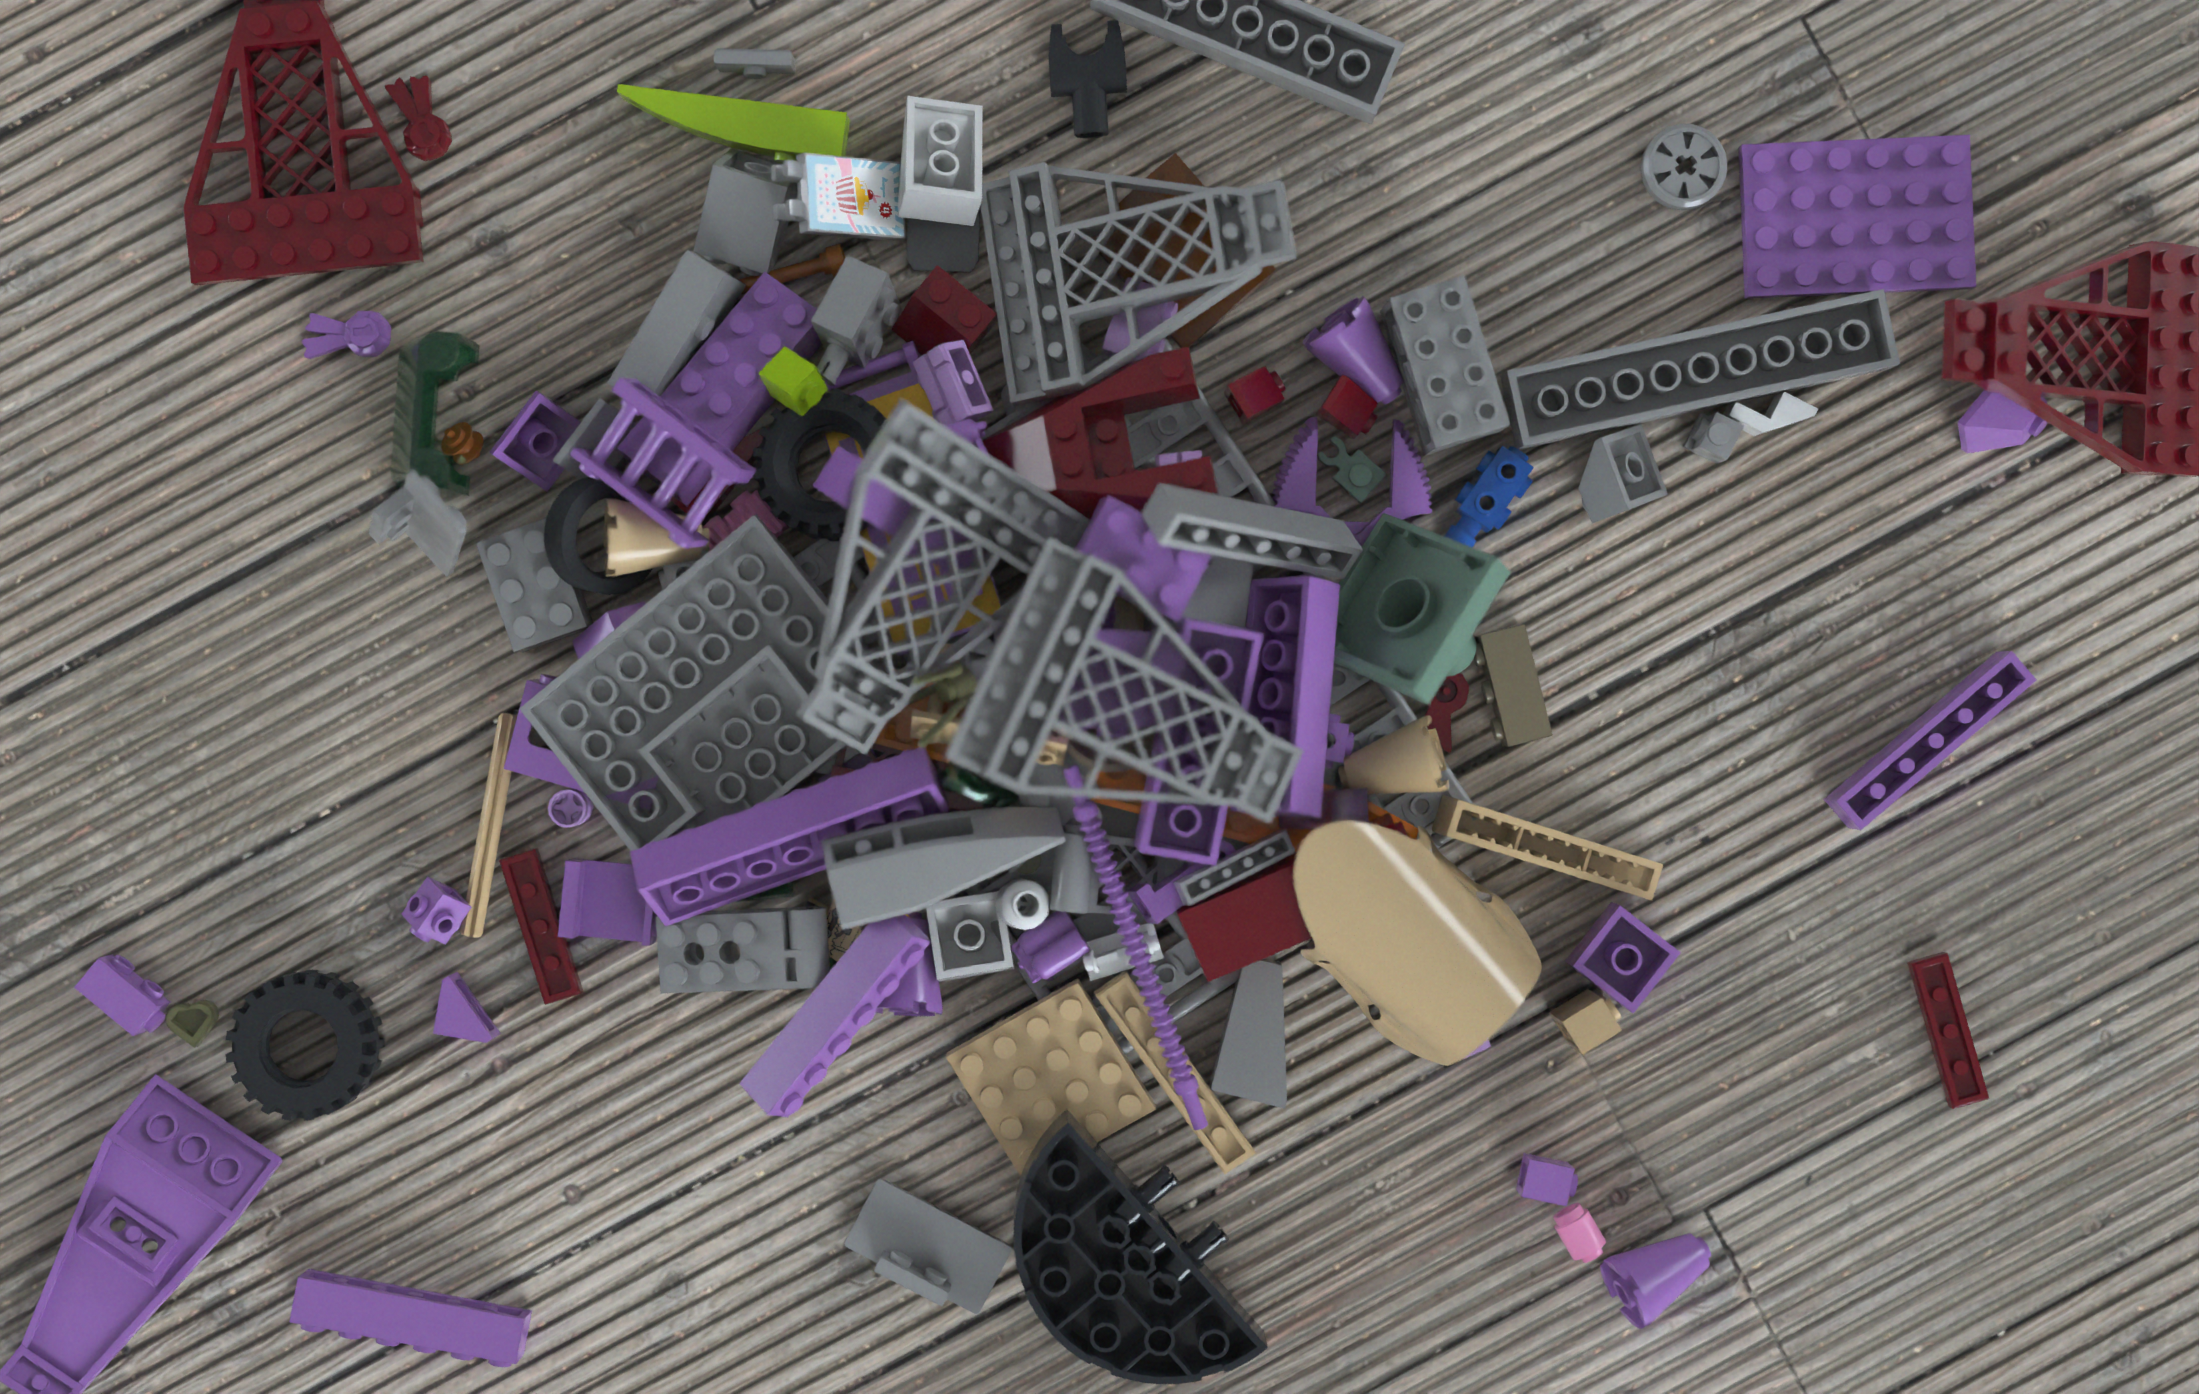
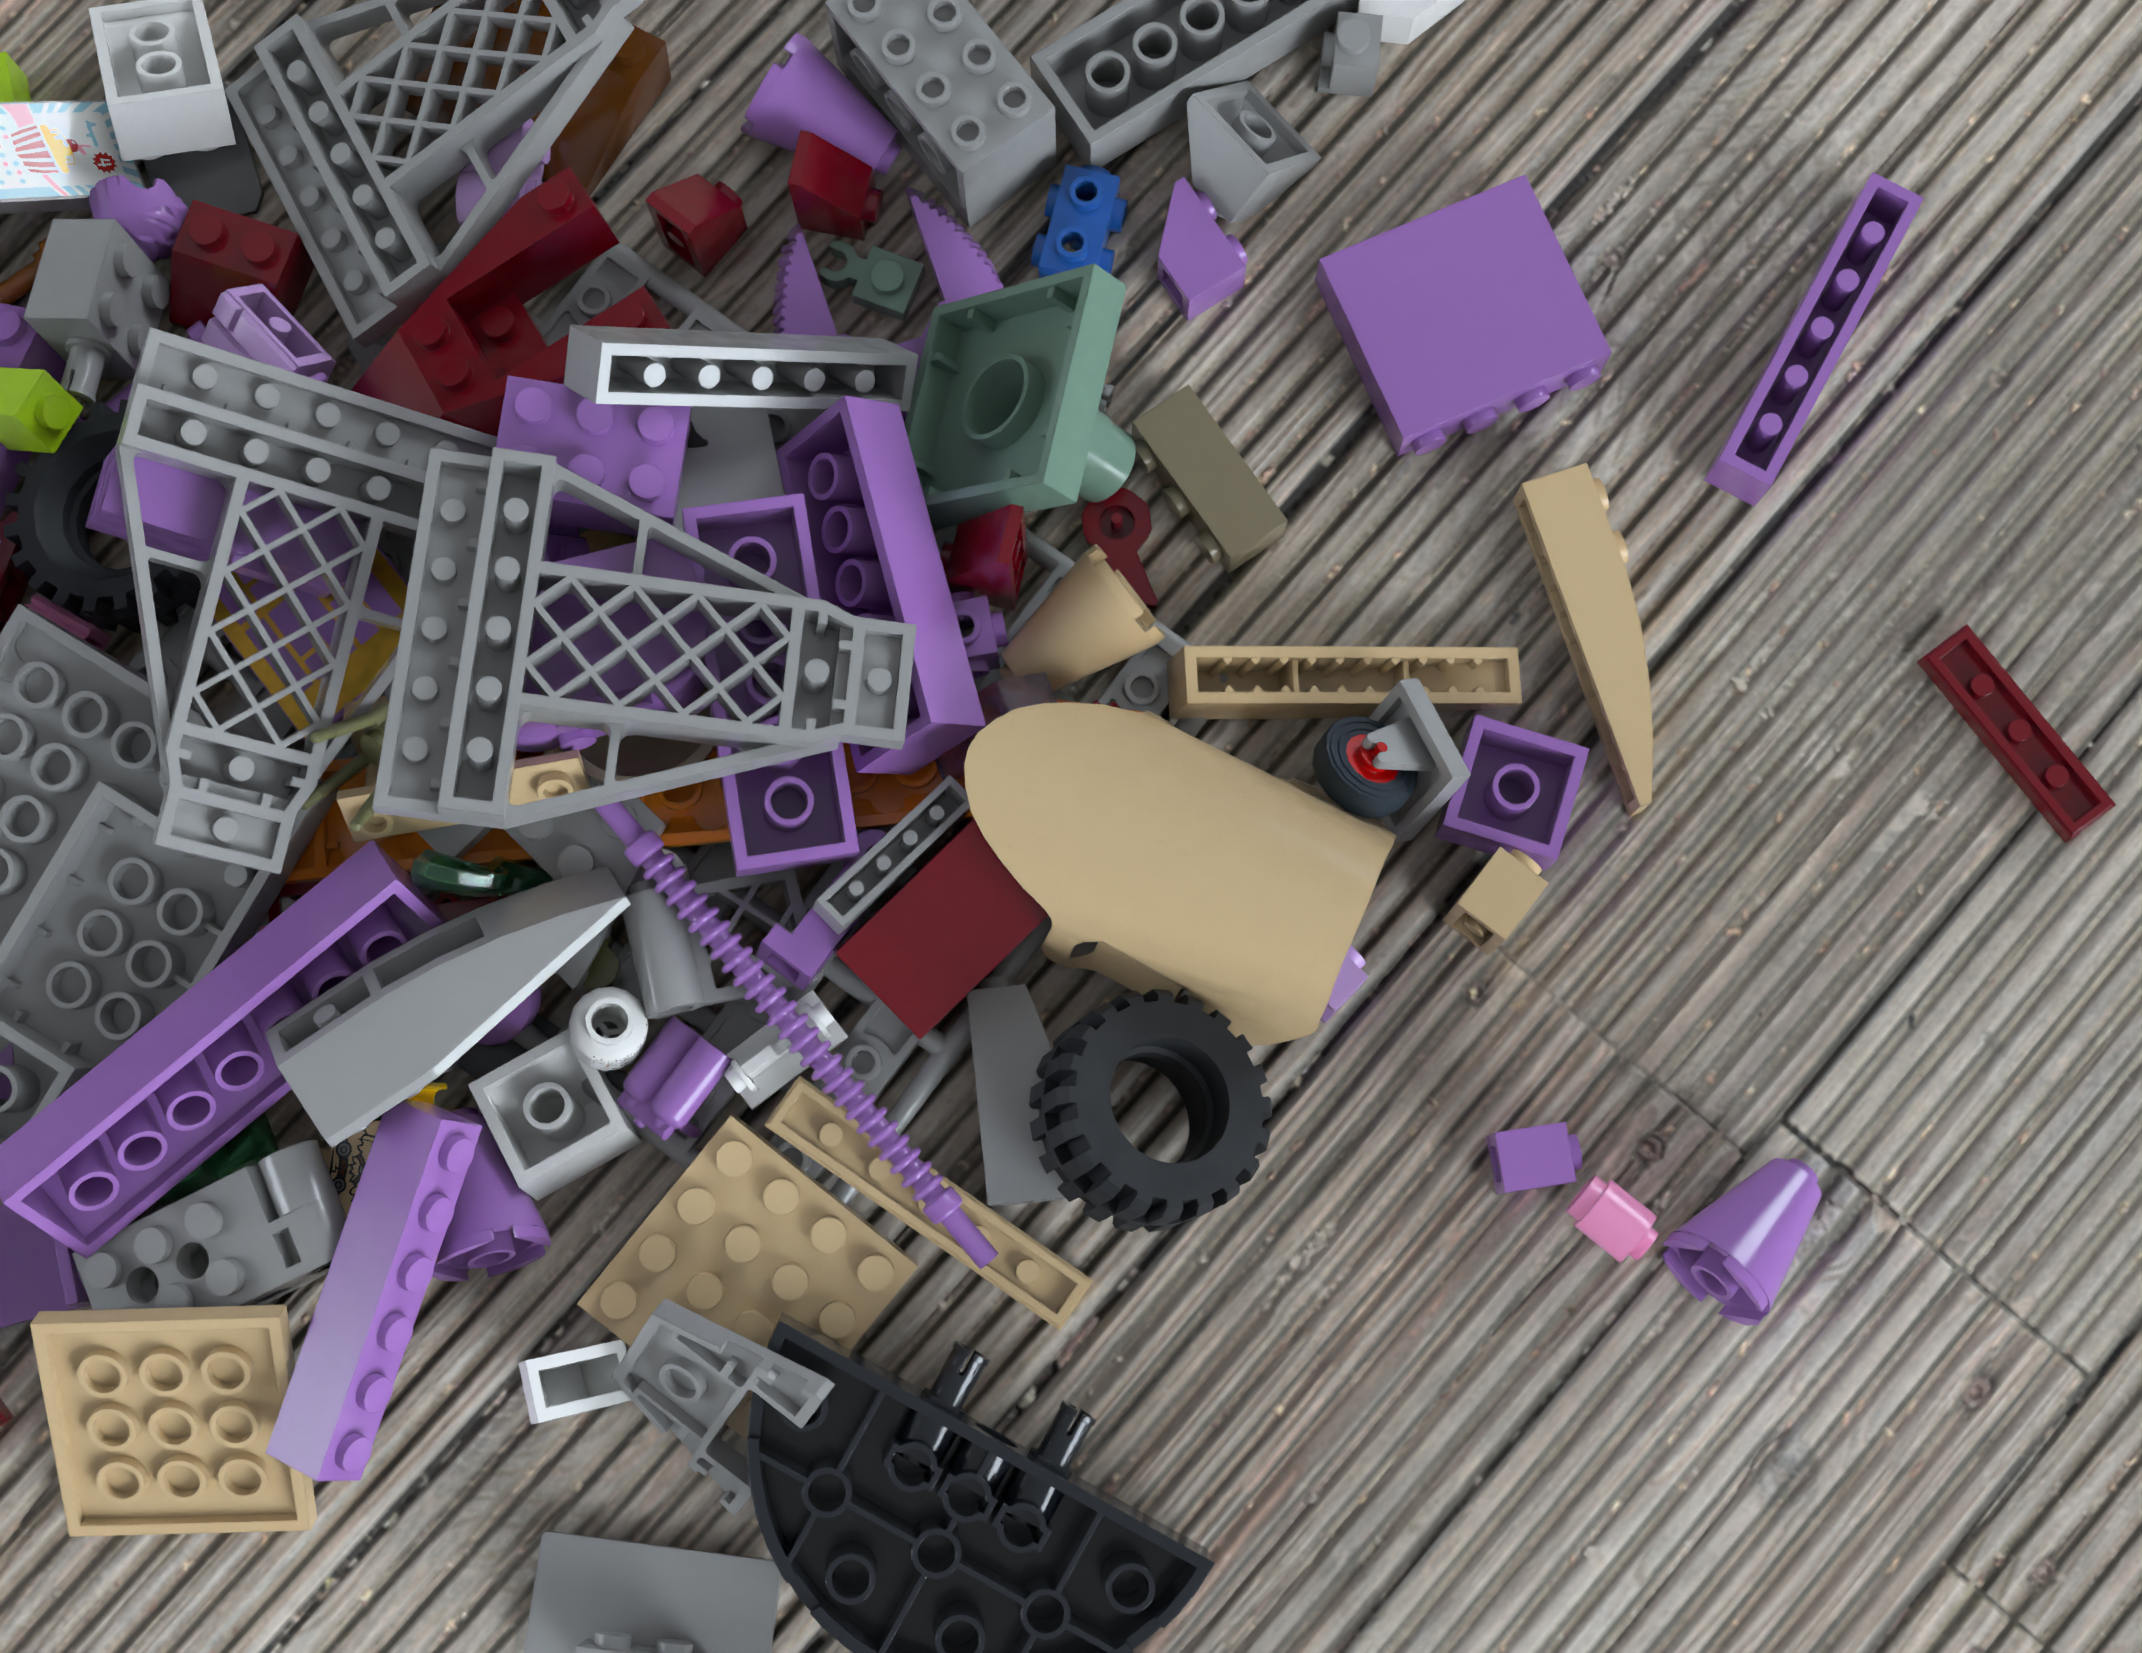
camera: 20 degrees left, 10 degrees down
none -> tan plate [30,1305,317,1537]
none -> medium lavender hair [88,175,189,262]
none -> white slope [518,1340,631,1425]
none -> light grey wing [612,1298,835,1517]
none -> dark red slope [940,504,1028,611]
none -> black tyre [1029,989,1272,1232]
none -> medium lavender slope [1157,177,1248,322]
none -> plate [1312,678,1471,843]
none -> medium lavender brick [1315,175,1612,457]
none -> tan slope [1513,463,1653,817]

